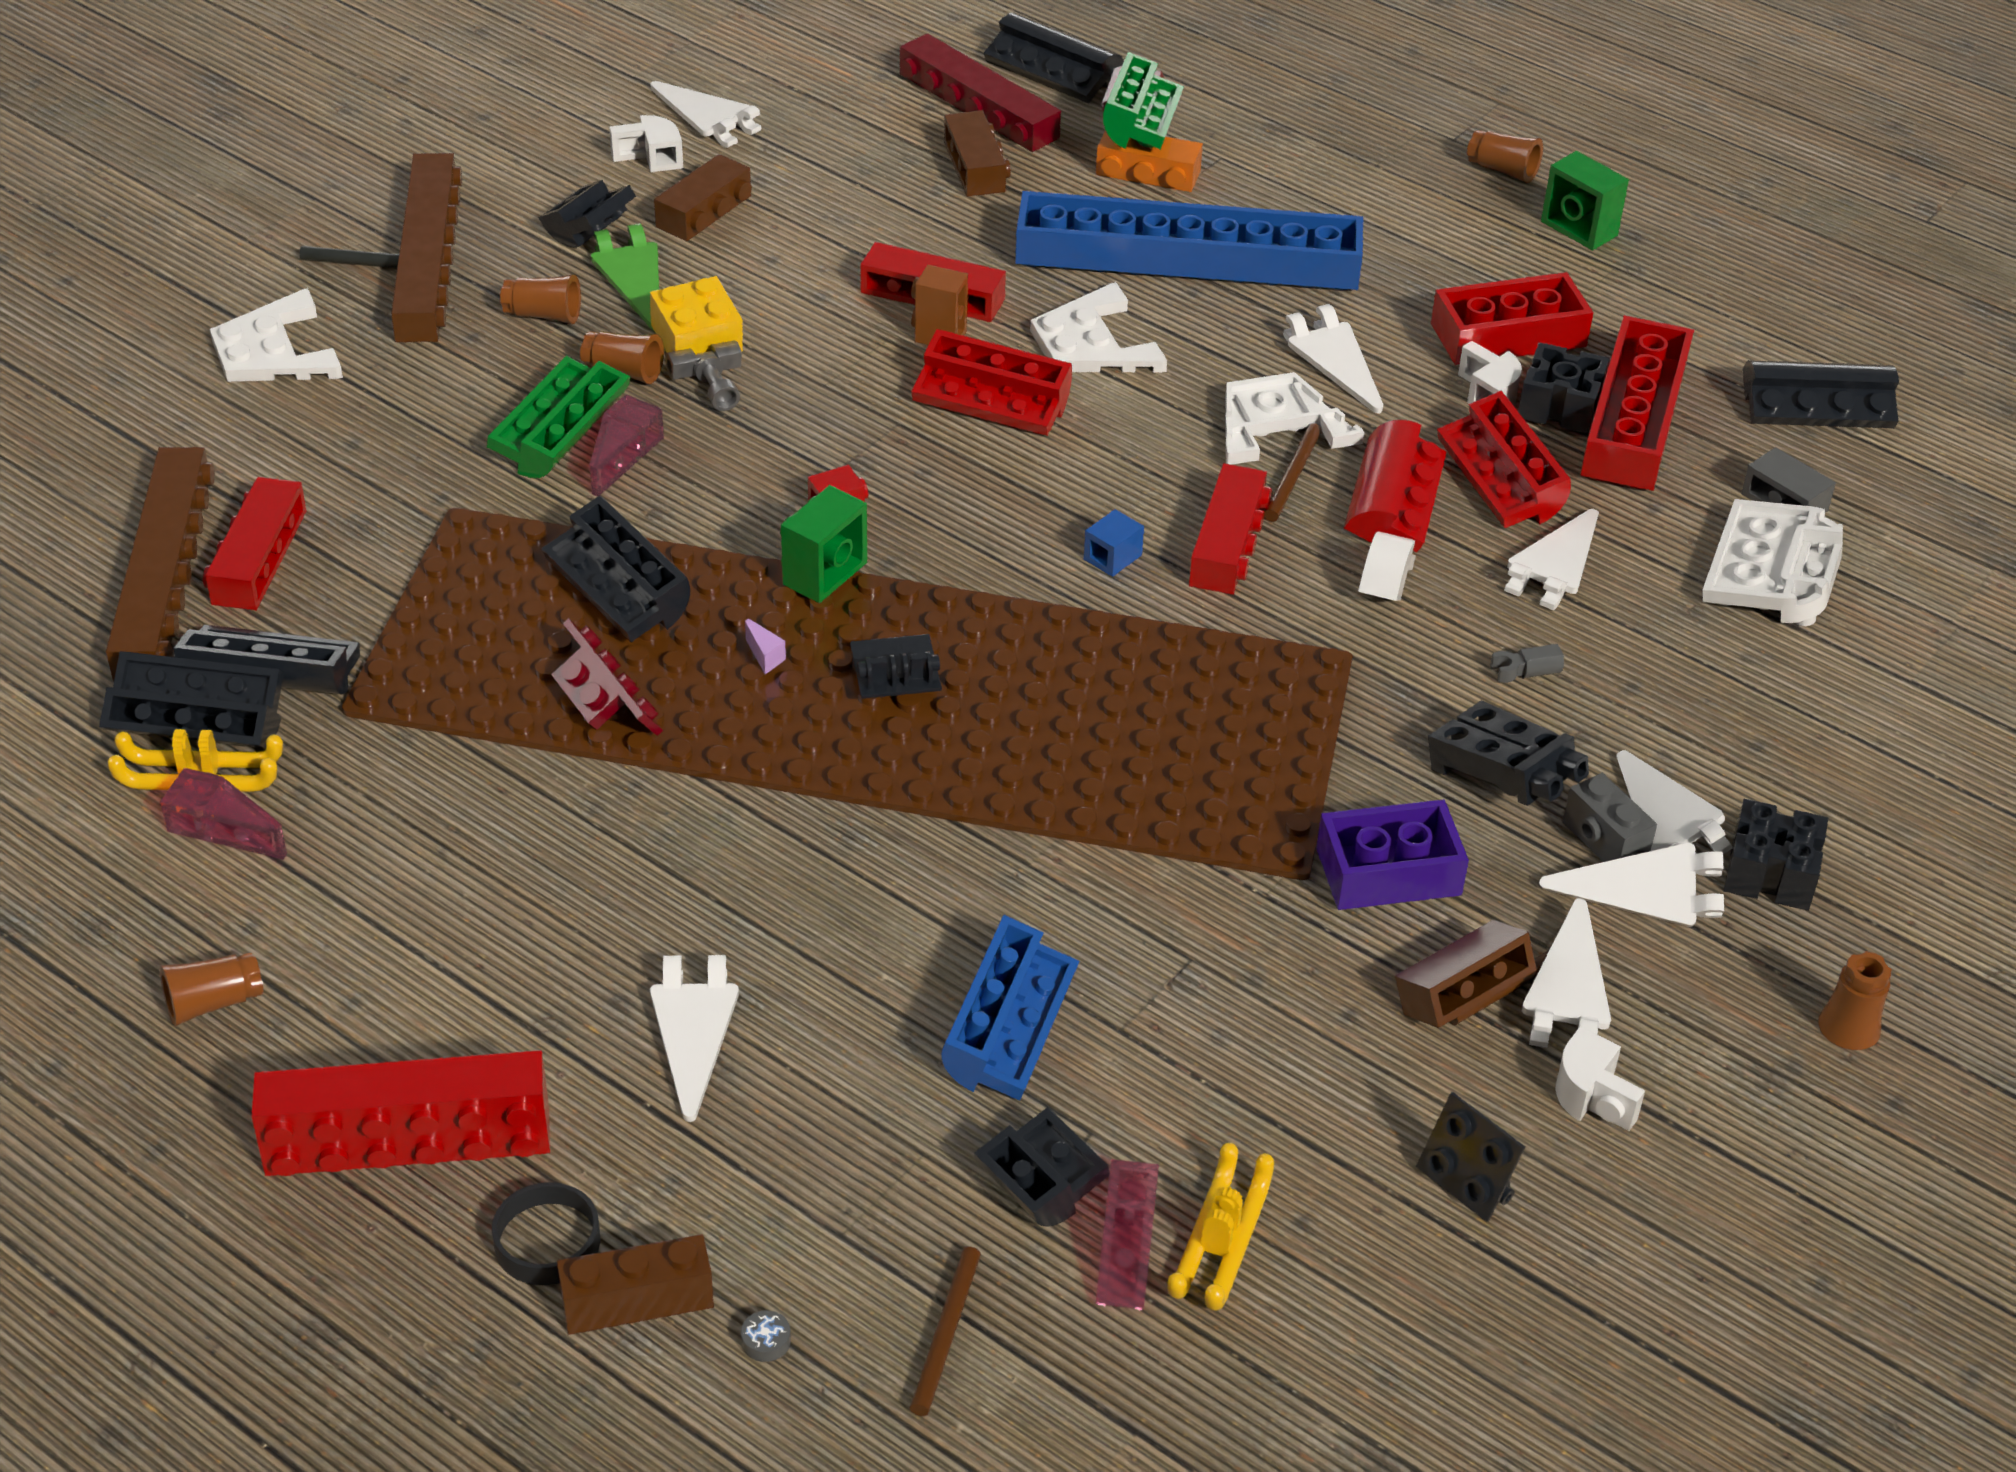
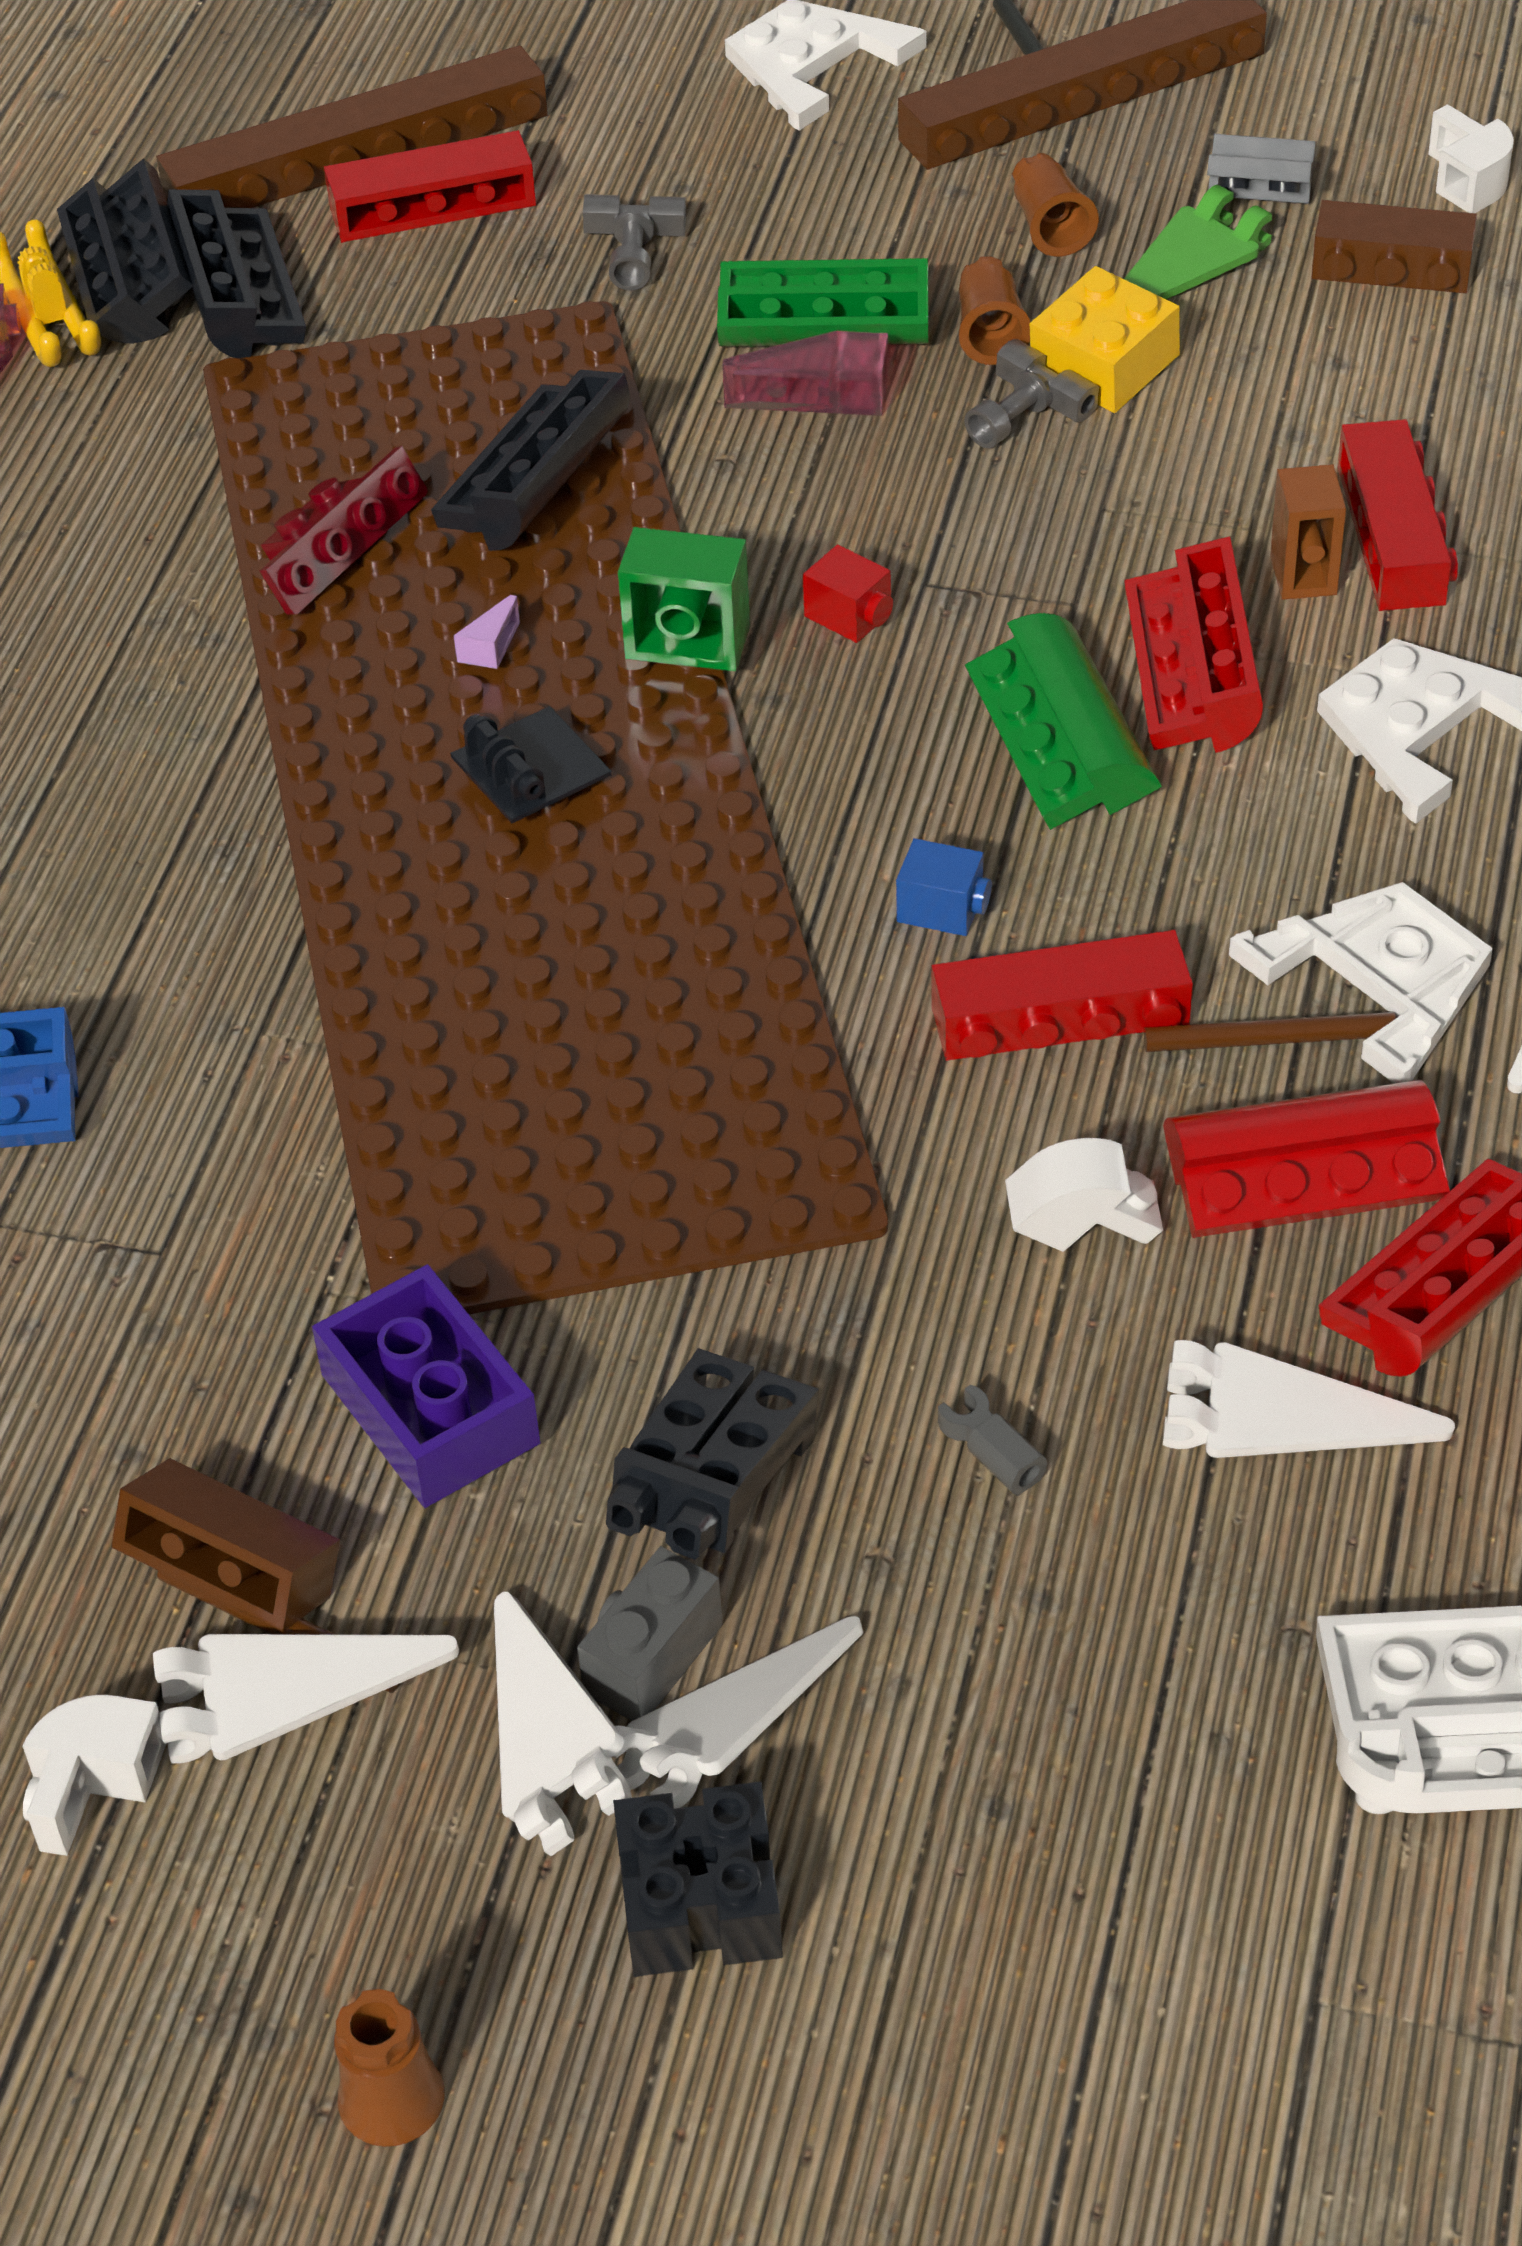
camera: 70 degrees right, 5 degrees up
none -> flat silver bar [583,194,686,290]
none -> green brick [965,613,1162,830]

